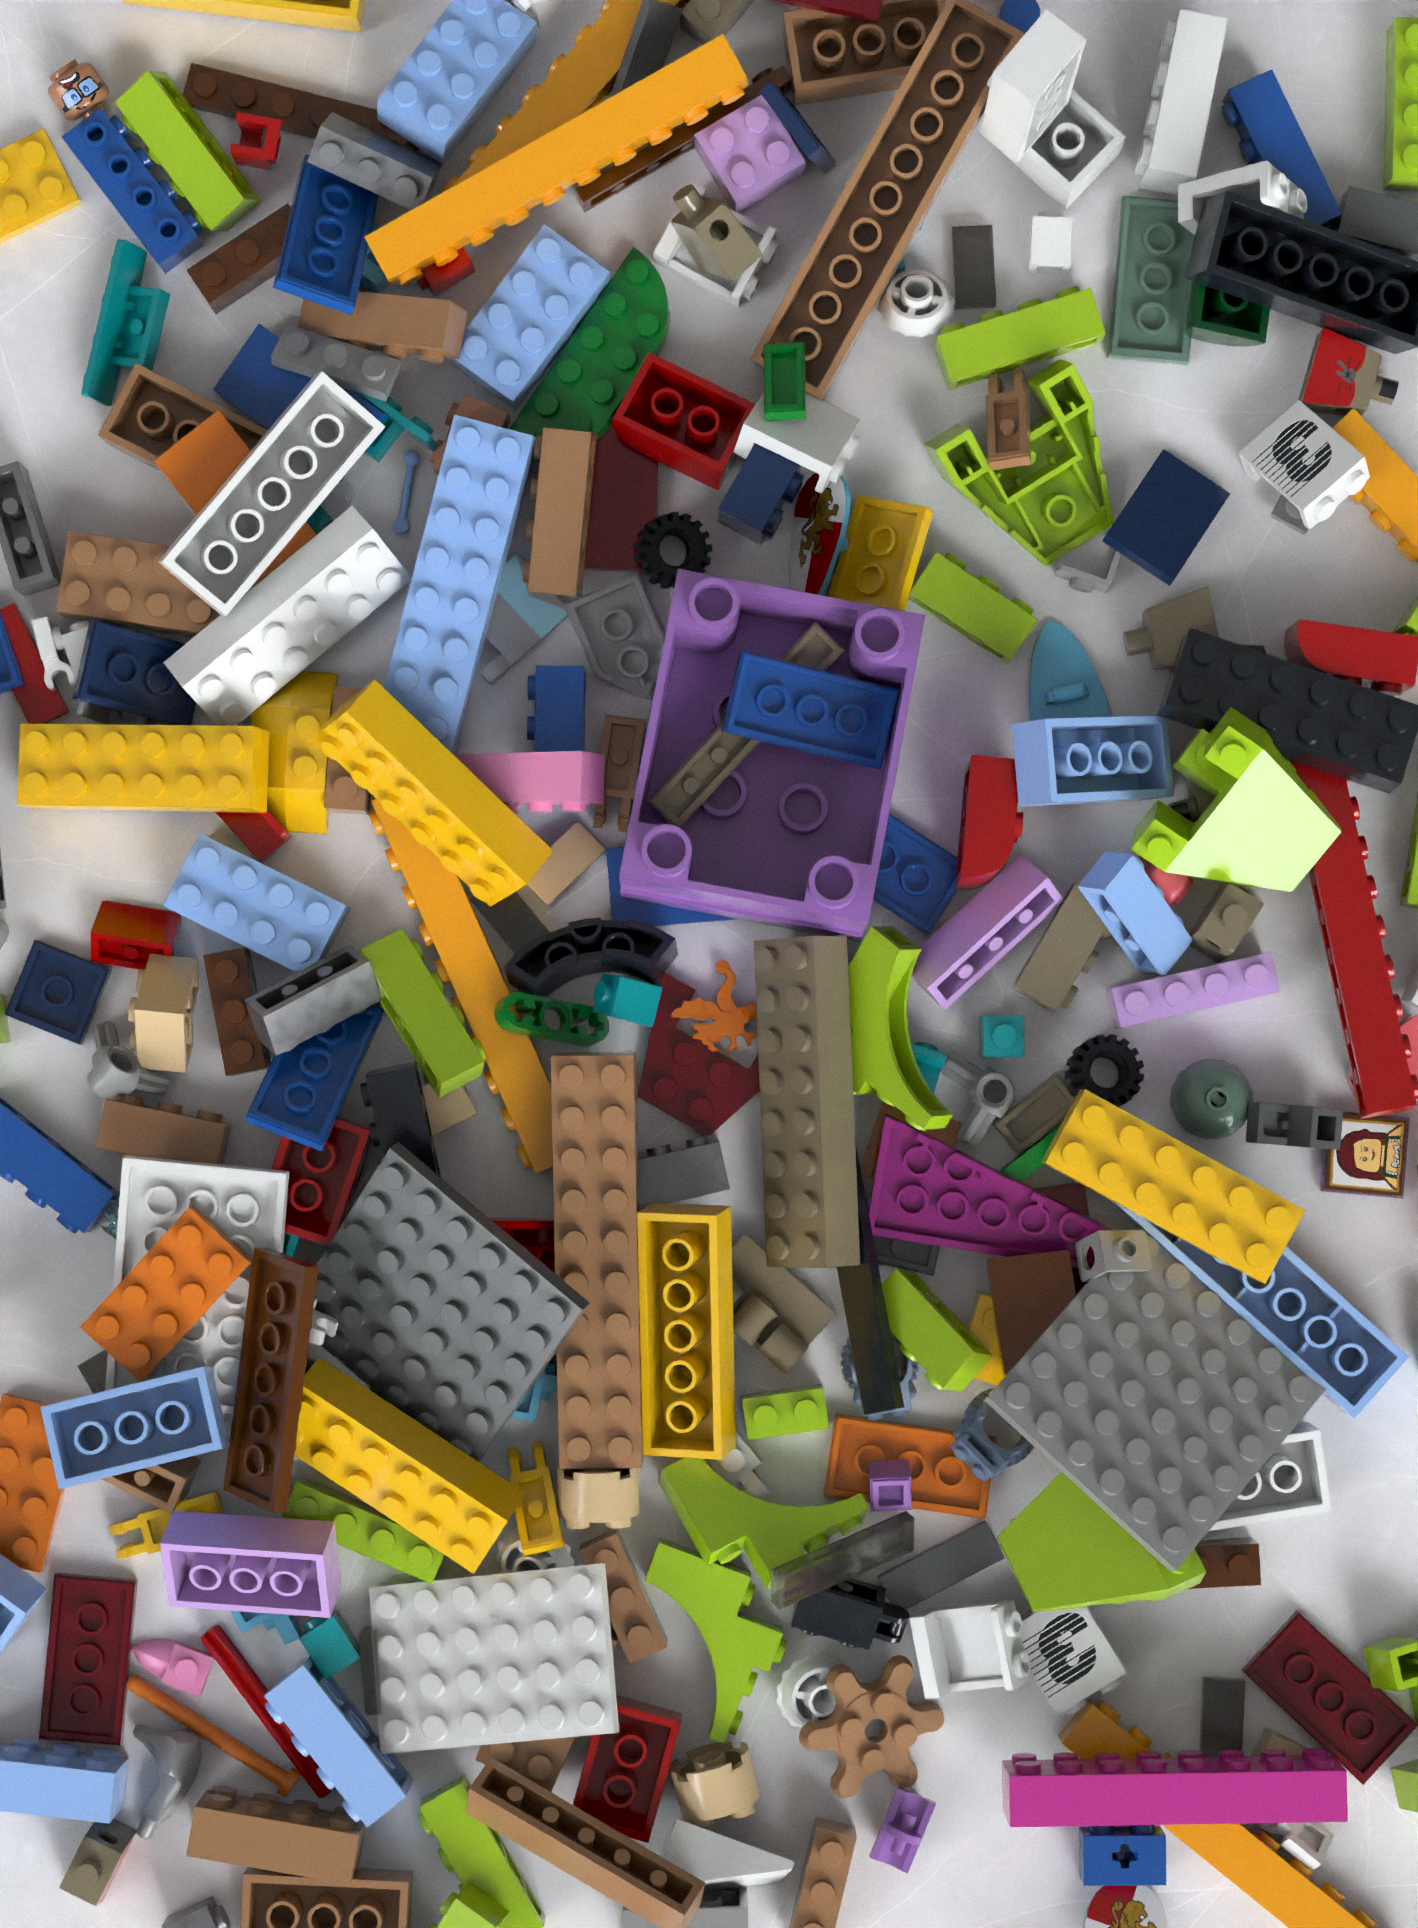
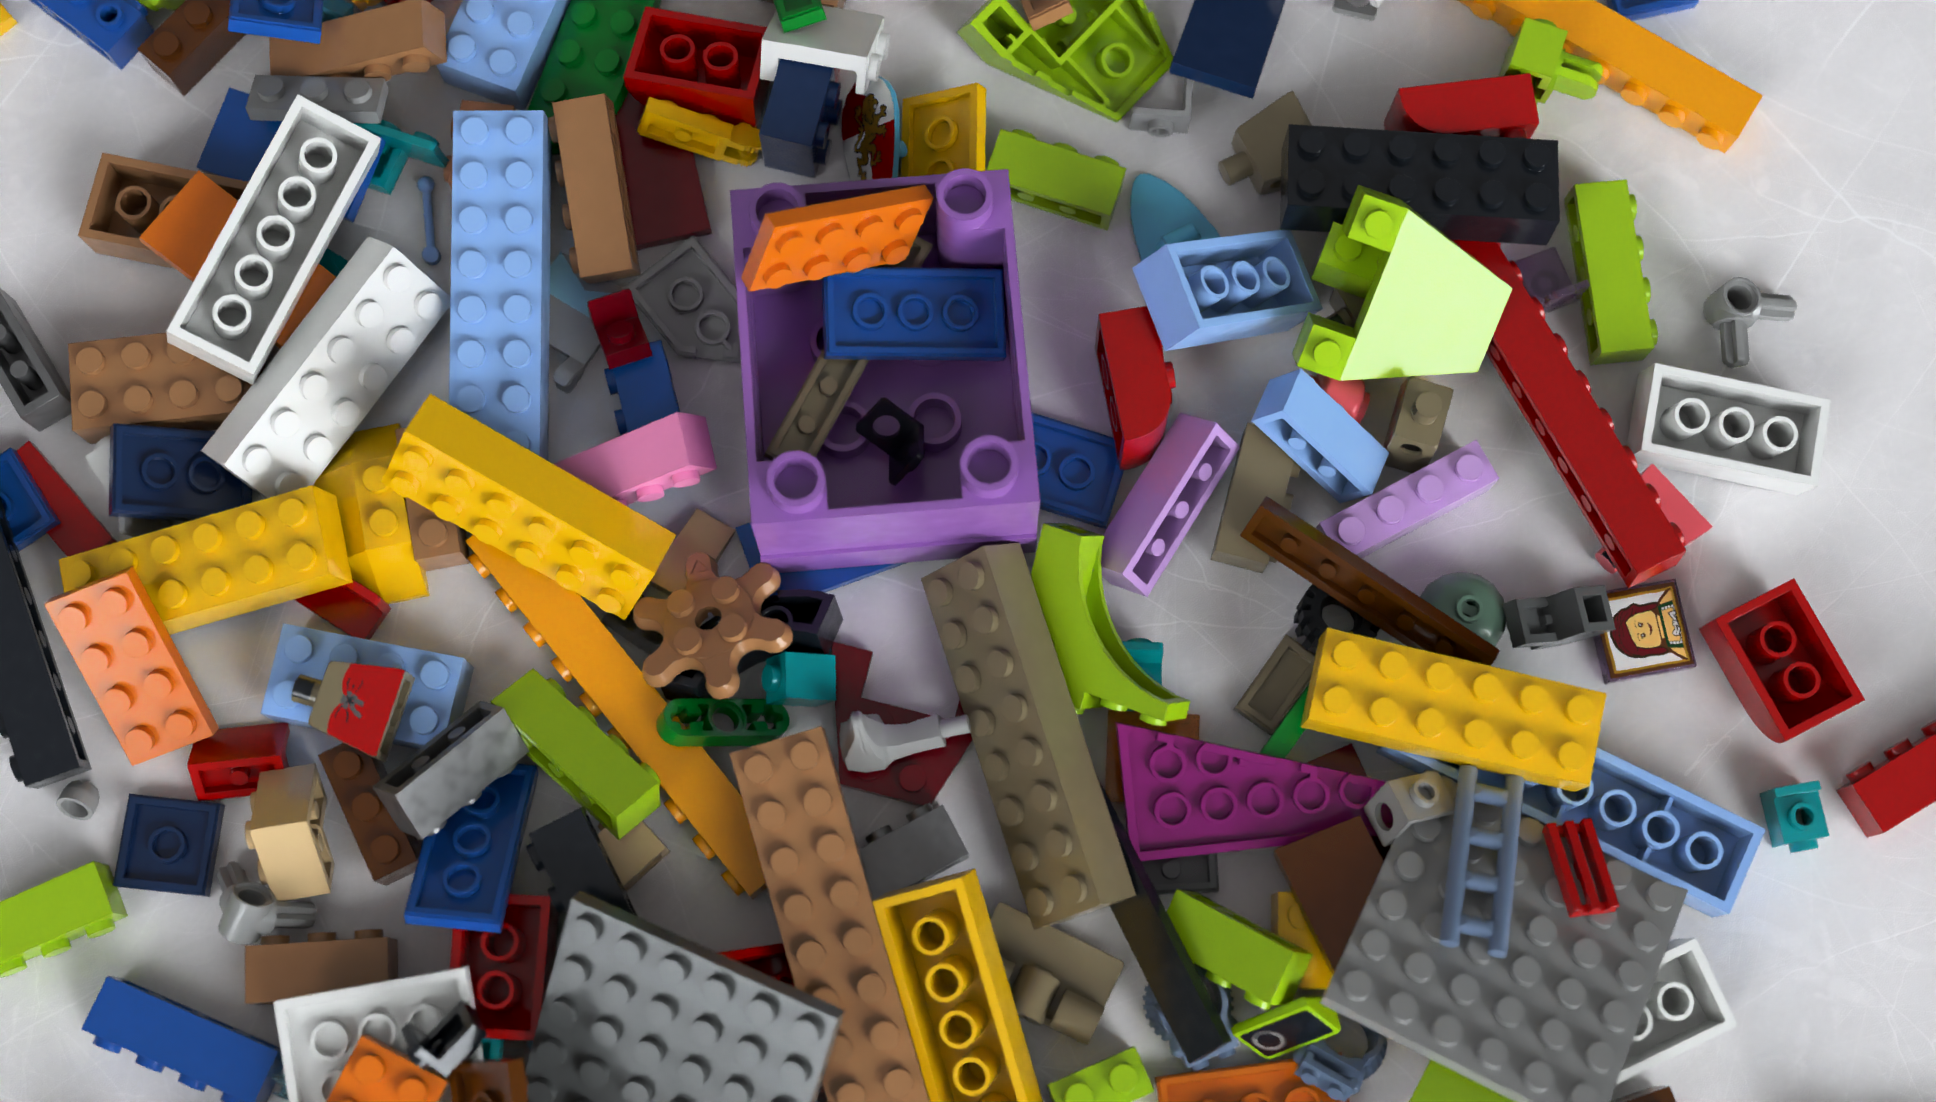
camera: 20 degrees left, 10 degrees down
white plate [31,616,76,691] -> none
teal bracket [81,239,170,406] -> none
medium nougat hinge [593,714,646,832] -> none
black tyre [633,512,713,589] -> none
orange piece [670,960,757,1053] -> none
light grey axle [941,1053,1016,1148] -> none
teal brick [979,1016,1024,1057] -> none
none -> orange plate [44,566,219,766]
none -> torso [291,661,415,762]
none -> black bracket [401,1000,487,1077]
none -> dark red slope [587,288,653,370]
none -> medium nougat plate [633,552,793,699]
none -> yellow hinge [637,97,762,167]
none -> orange plate [741,184,934,292]
none -> light grey animal [839,711,971,773]
none -> black bracket [856,397,925,486]
none -> slope [1231,996,1341,1059]
none -> reddish brown plate [1240,496,1500,666]
none -> sand blue bar [1439,765,1524,958]
none -> clear purple bracket [1515,247,1590,314]
none -> red tile [1542,818,1620,918]

